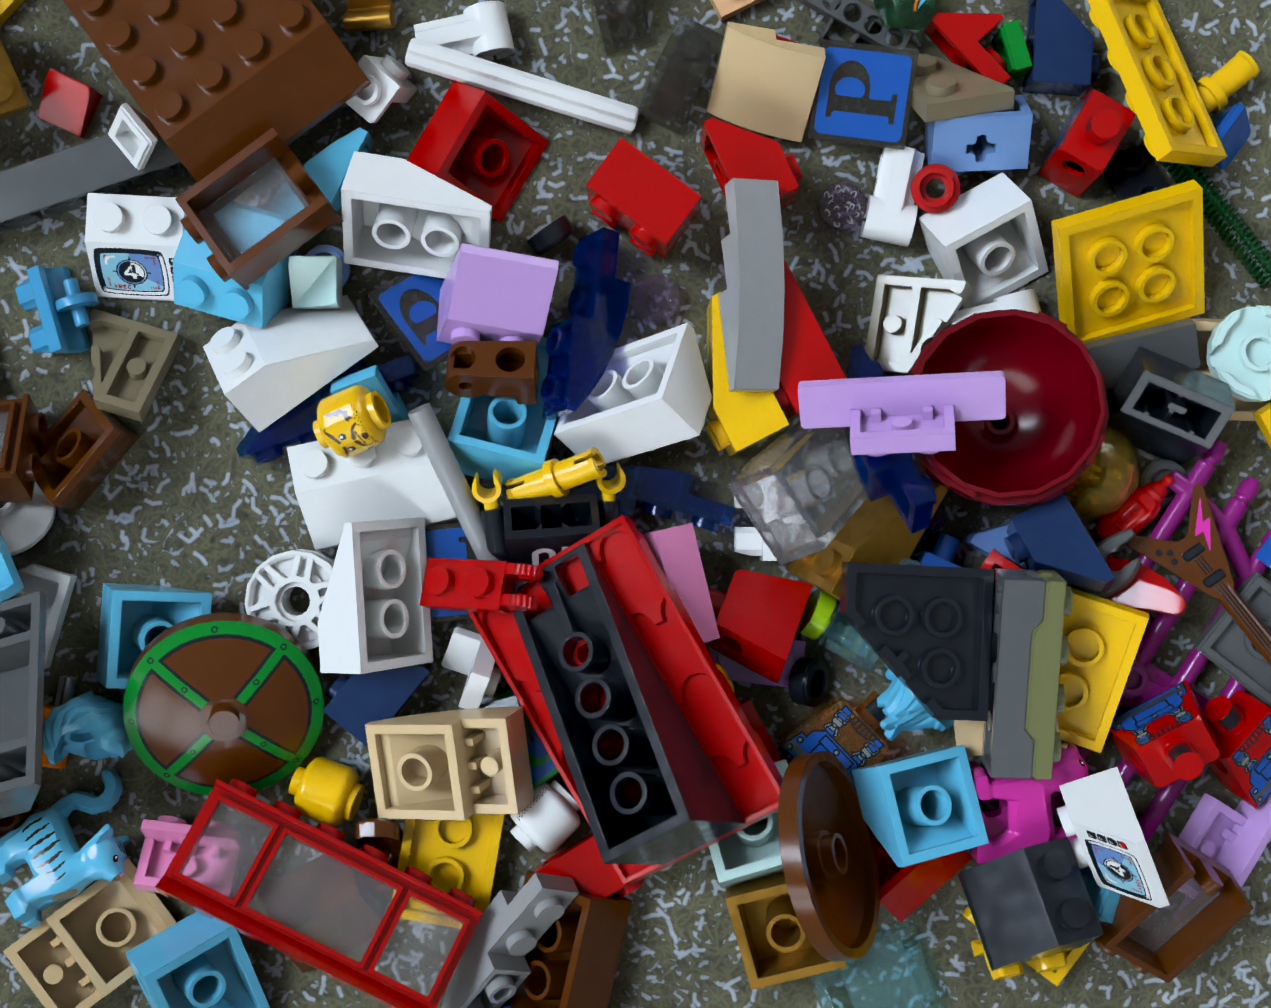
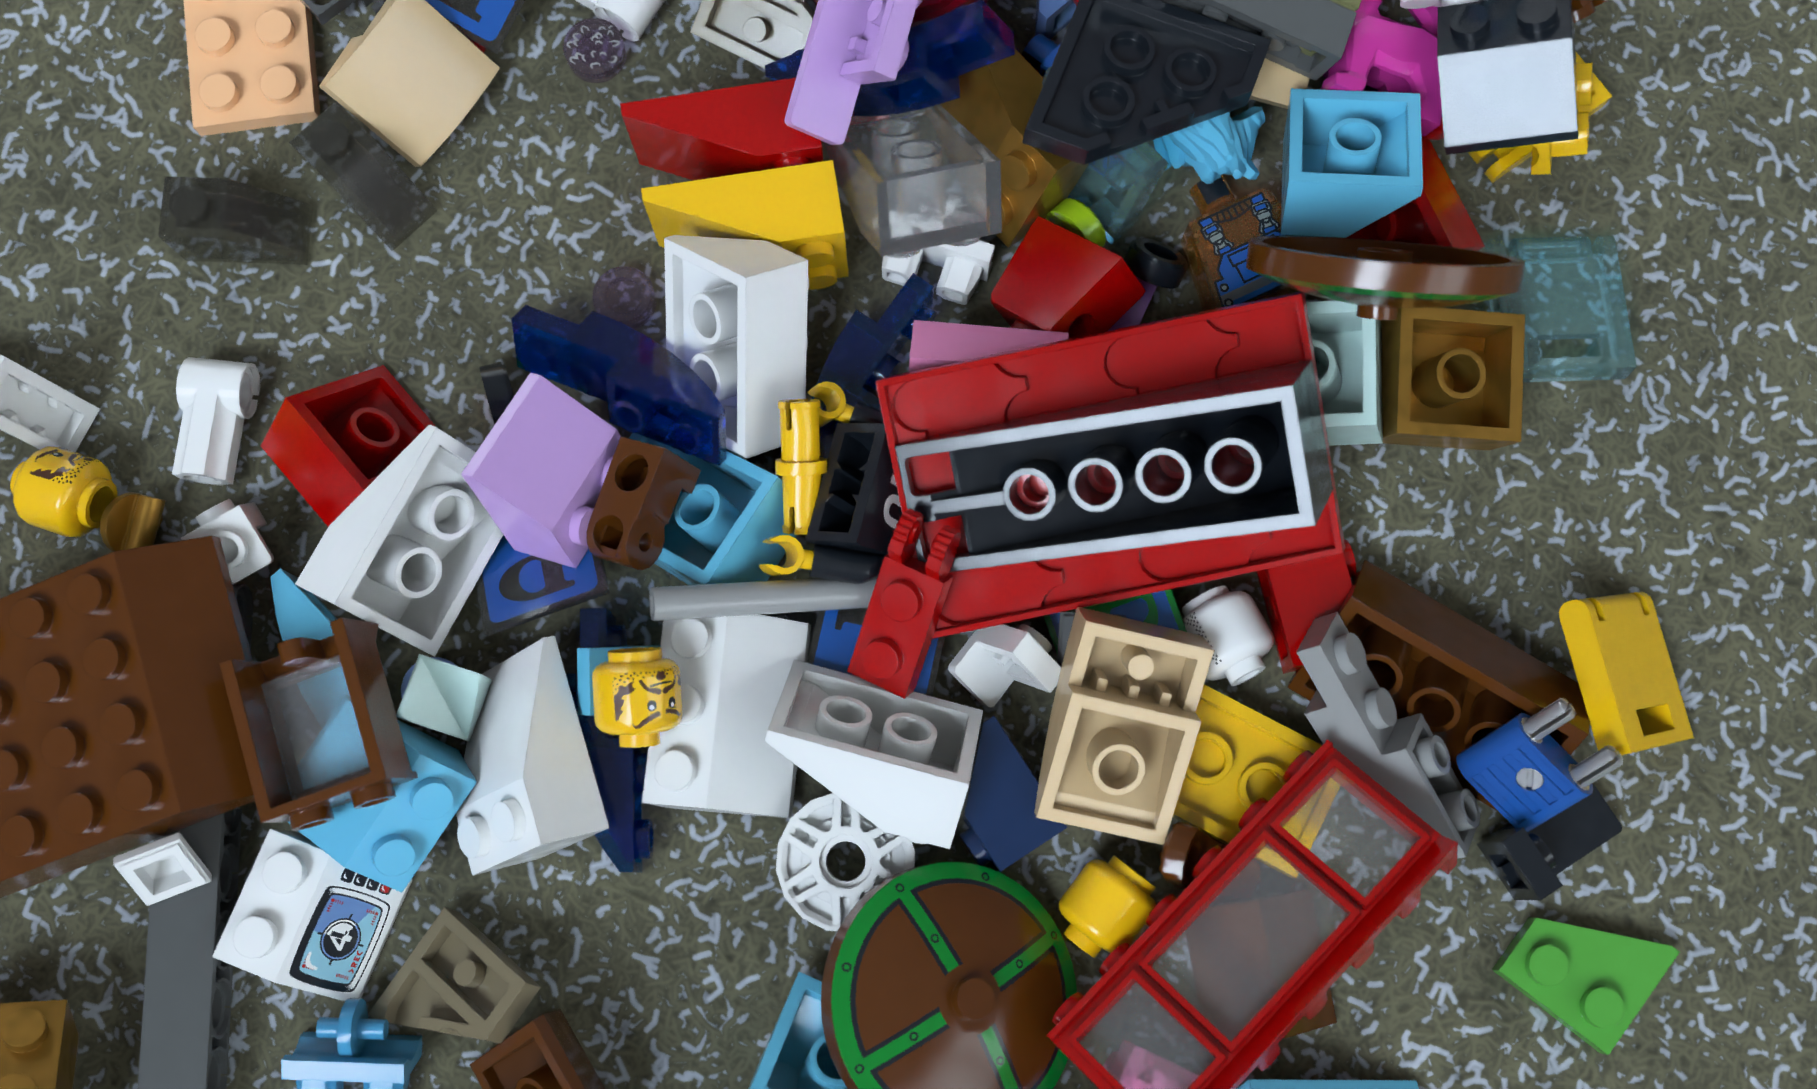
camera: 75 degrees left, 10 degrees down
slope [37,68,102,138] -> none
white axle [405,38,639,134] -> none
red brick [586,137,702,259] -> none
red slope [700,117,802,209] -> none
light grey slope [718,178,785,392] -> none

